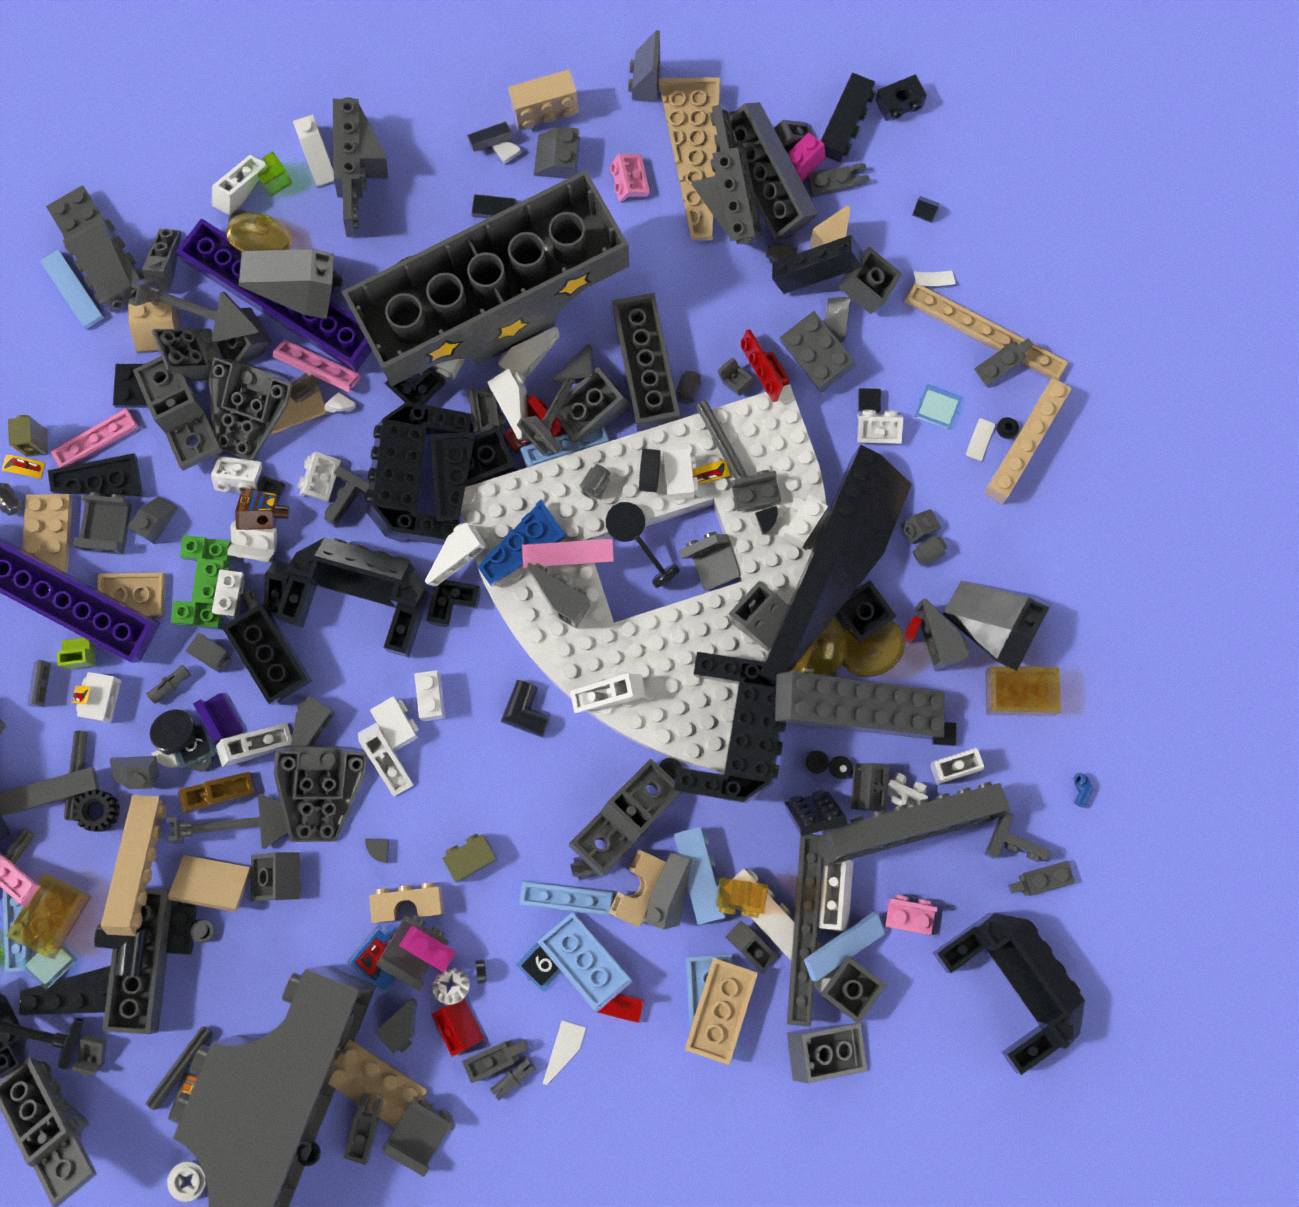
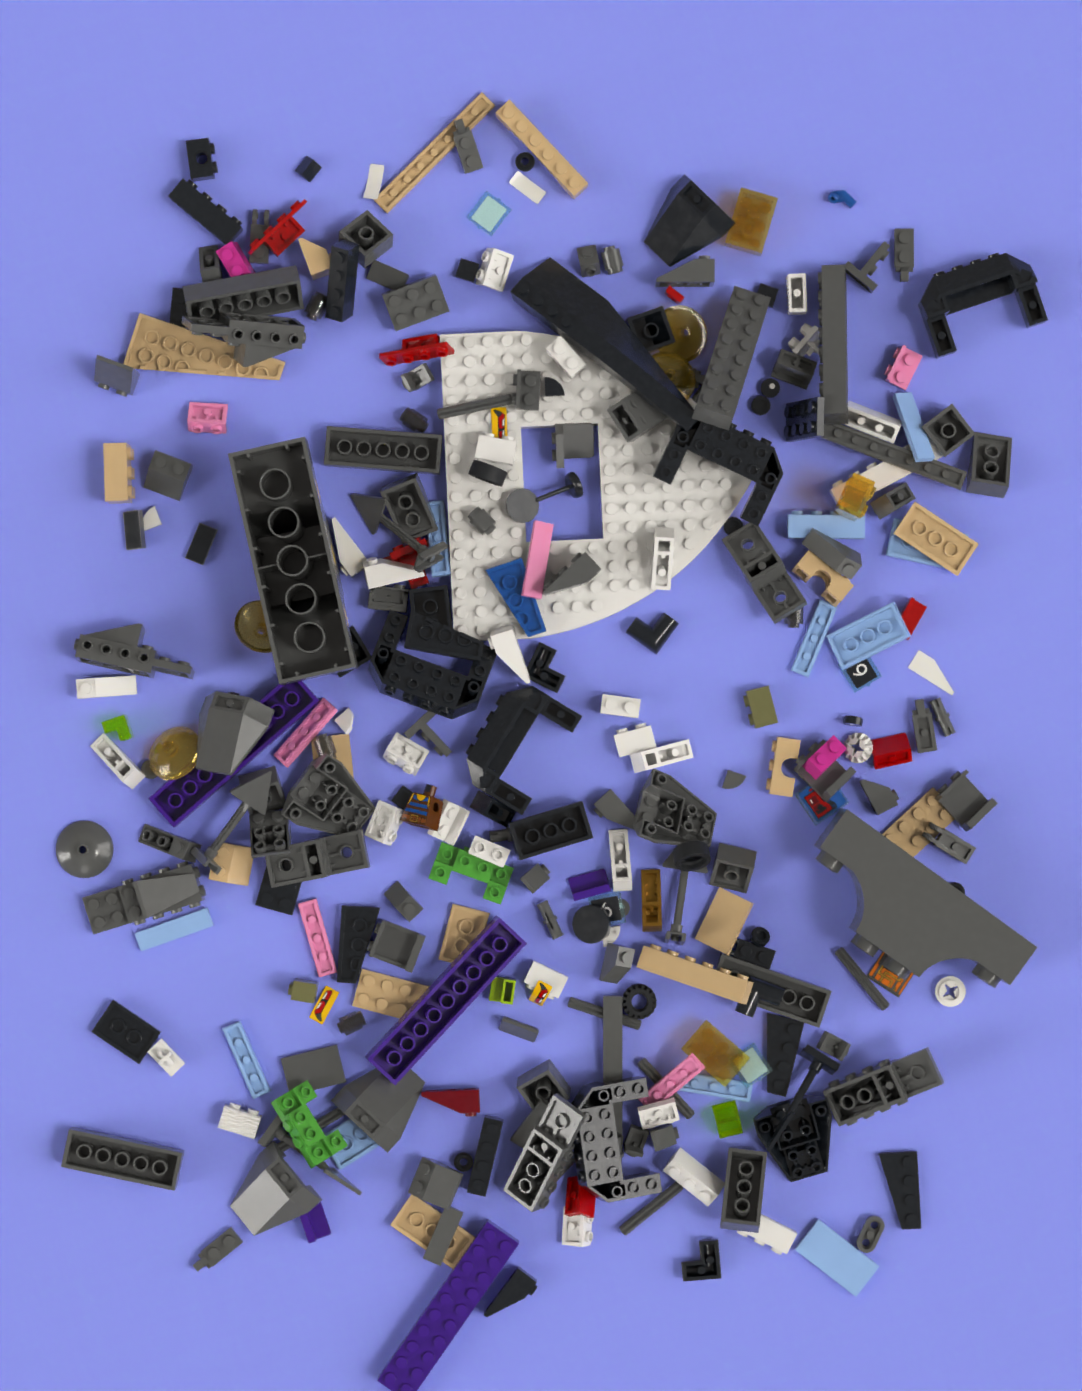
camera: 80 degrees left, 10 degrees up
none -> dark grey dish [56,821,114,878]
none -> red bracket [248,199,307,257]
none -> black tyre [673,841,711,871]

